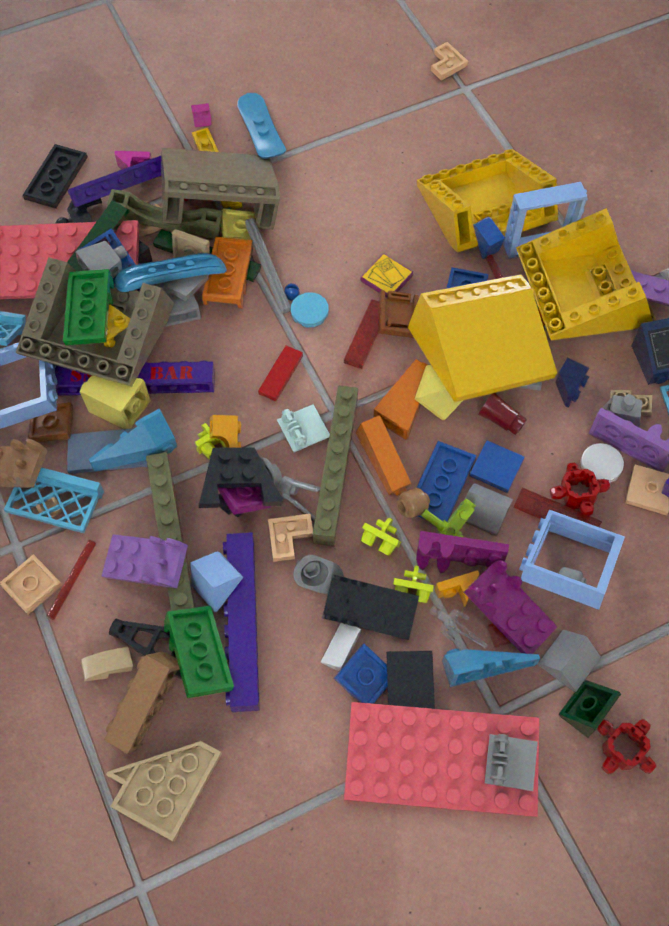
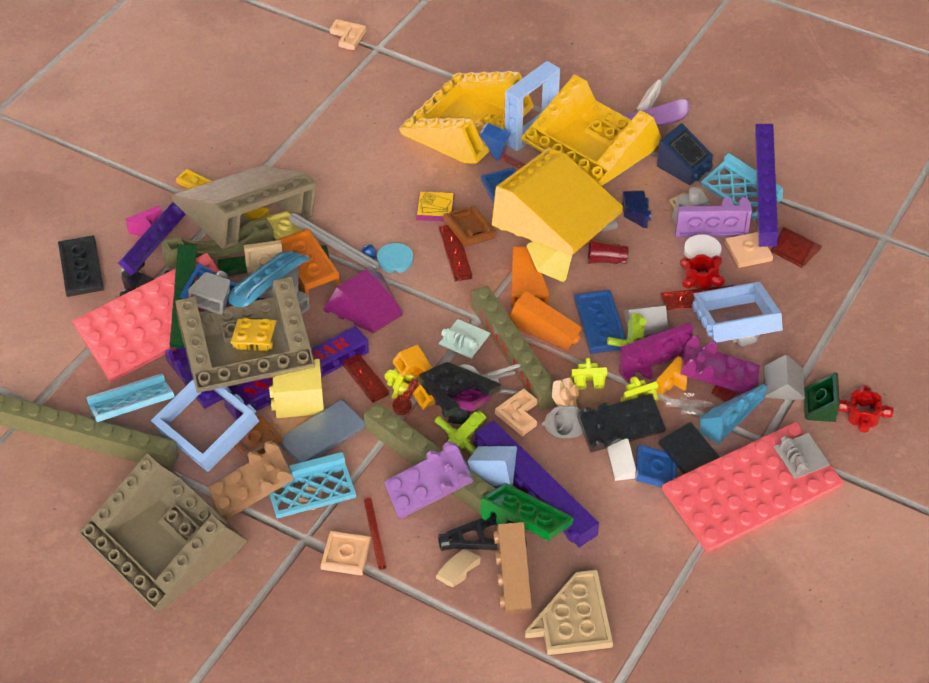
camera: 35 degrees left, 15 degrees down
green hinge [63,269,114,346] -> none
dark azure wedge [88,409,177,472] -> none
dark pink slope [191,103,212,127] -> none
dark azure piece [237,93,286,159] -> none
red tile [258,345,303,401] -> none
medium nougat head [397,488,430,519] -> none
blue tile [469,440,525,493] -> none
none -> magenta wedge [323,269,403,333]
none -> clear red tile [342,354,389,403]
none -> clear red plate [392,378,419,416]
none -> lime piece [434,410,487,455]
none -> light nougat plate [552,378,579,407]

